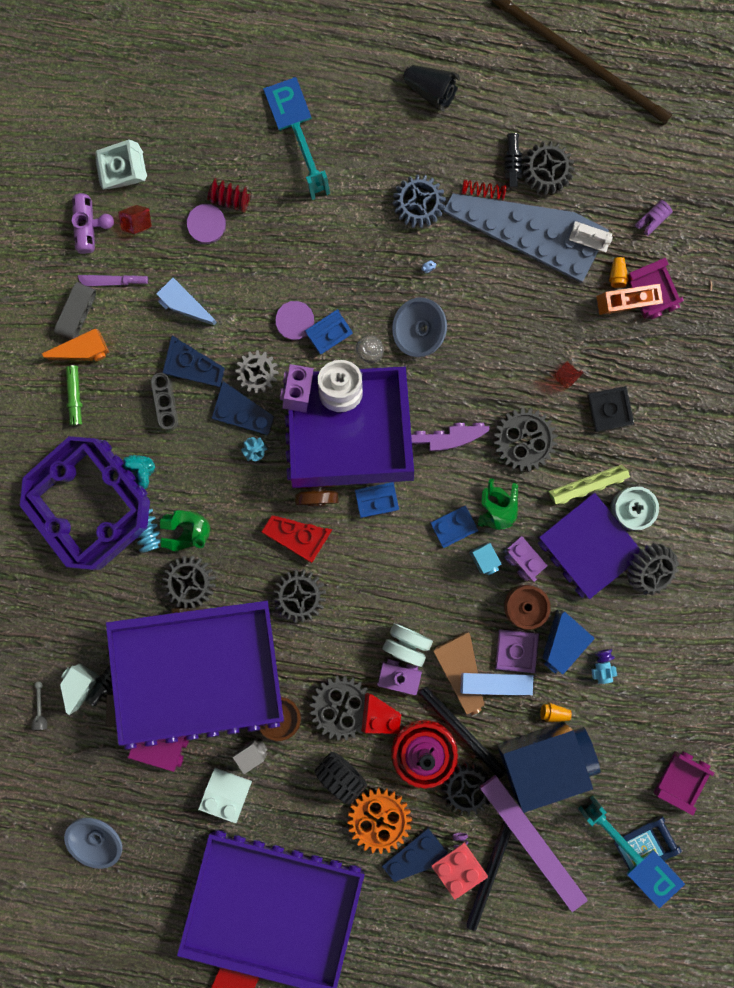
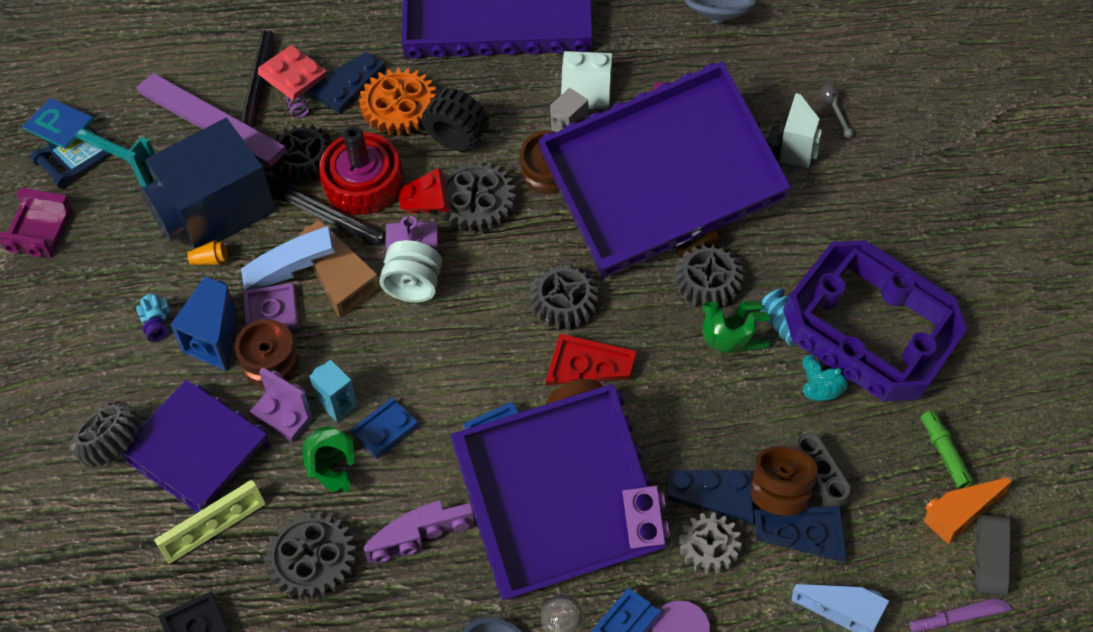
camera: 175 degrees right, 30 degrees down
medium azure gear [241,437,267,461] -> none
white wheel [318,360,363,412] -> none
light aqua wheel [610,487,659,530] -> none
none -> reddish brown wheel [750,446,817,516]

